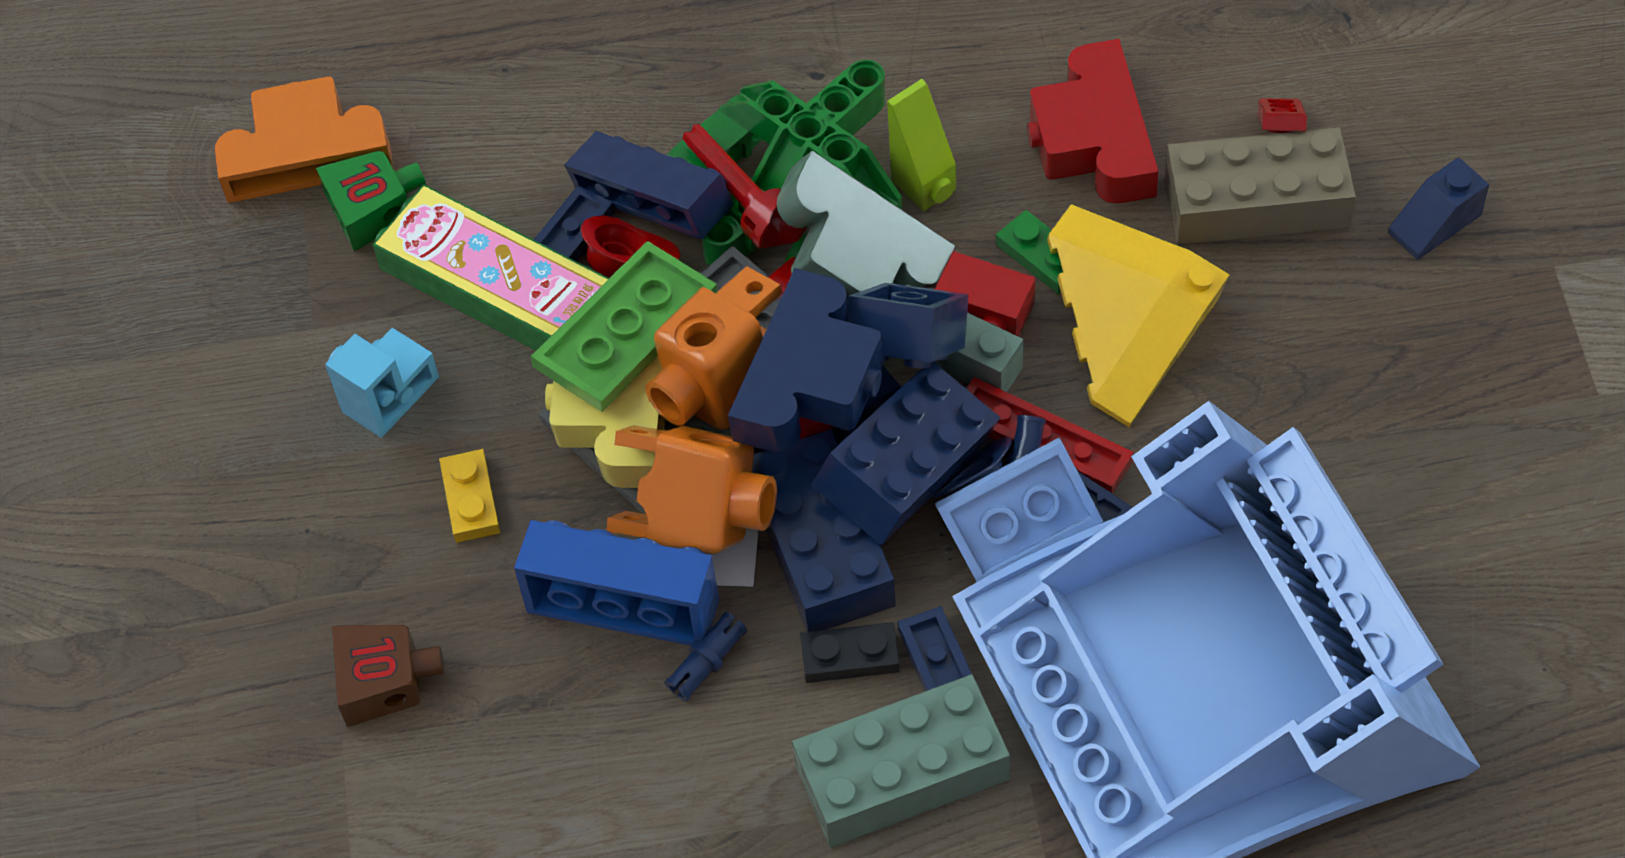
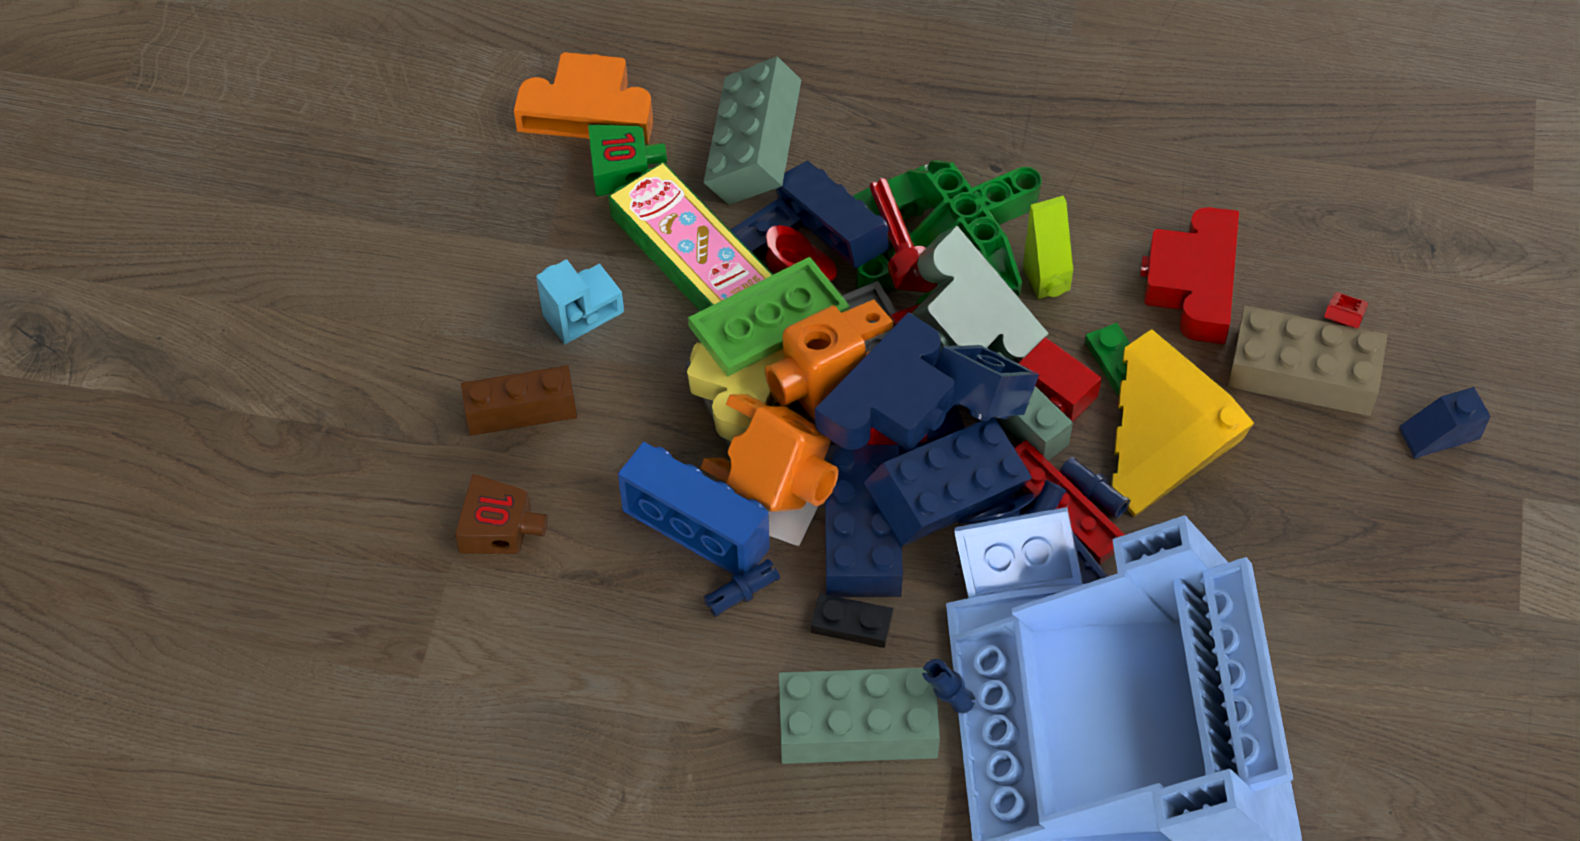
camera: 15 degrees right, 0 degrees up
yellow plate [439,449,501,543] -> none
dark blue plate [897,606,972,691] -> none
none -> reddish brown brick [461,365,577,436]
none -> sand green brick [703,56,801,205]
none -> dark blue pin [922,659,975,714]
none -> dark blue pin [1060,457,1131,518]

